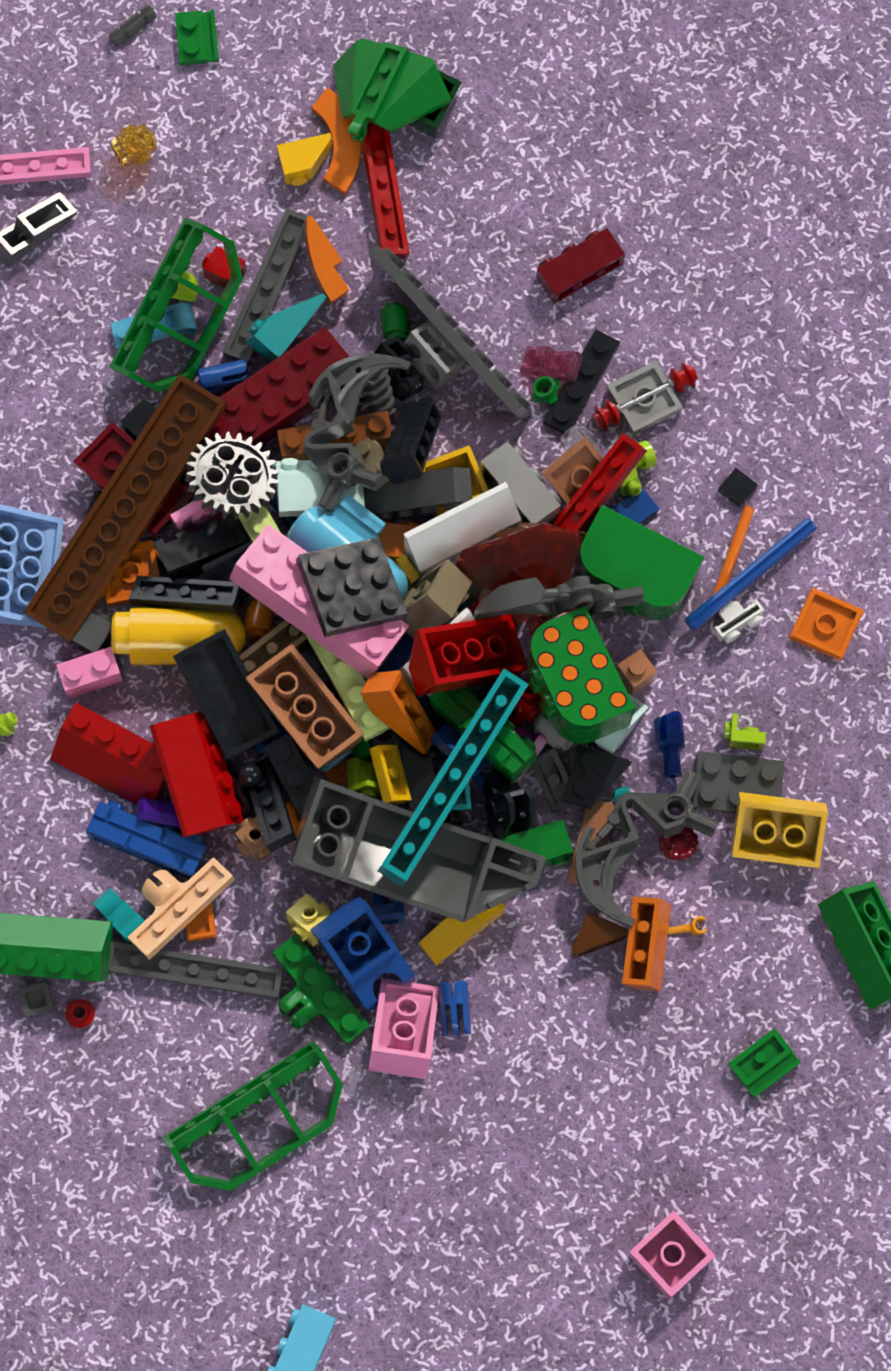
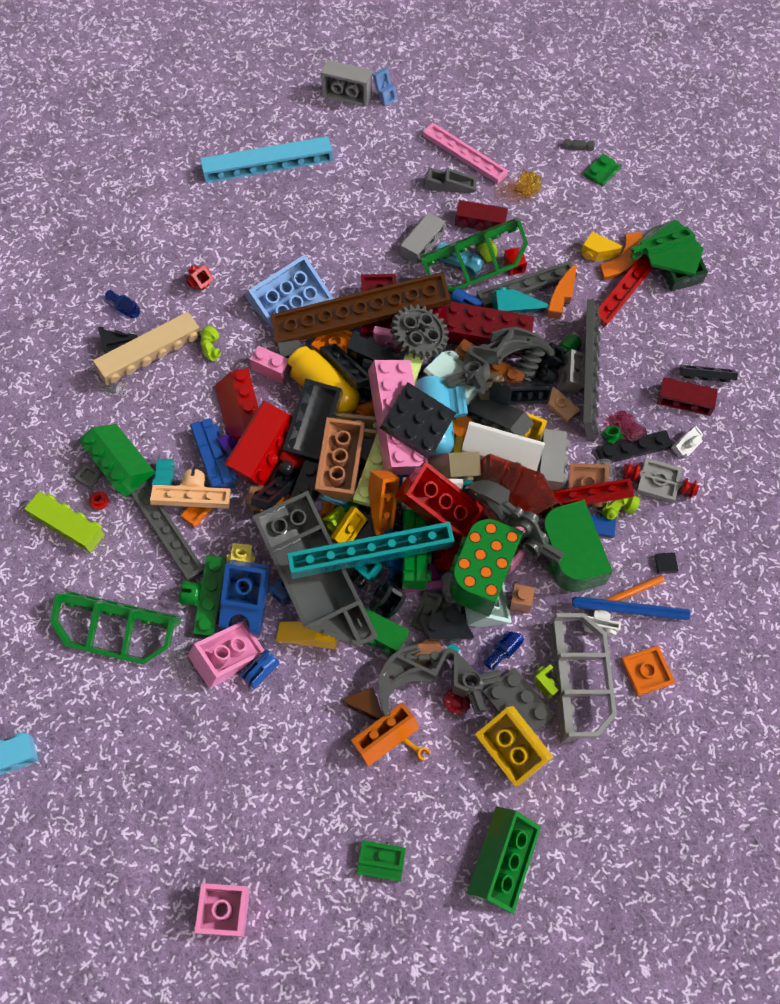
camera: 45 degrees right, 10 degrees down
none -> lime brick [24,491,105,553]
none -> red bracket [279,451,308,470]
none -> light grey brick [399,213,446,264]
none -> dark red brick [455,200,508,234]
none -> light nougat plate [546,387,580,423]
none -> light grey plate [549,613,617,743]
none -> white piece [671,426,703,457]
none -> black plate [679,364,738,382]

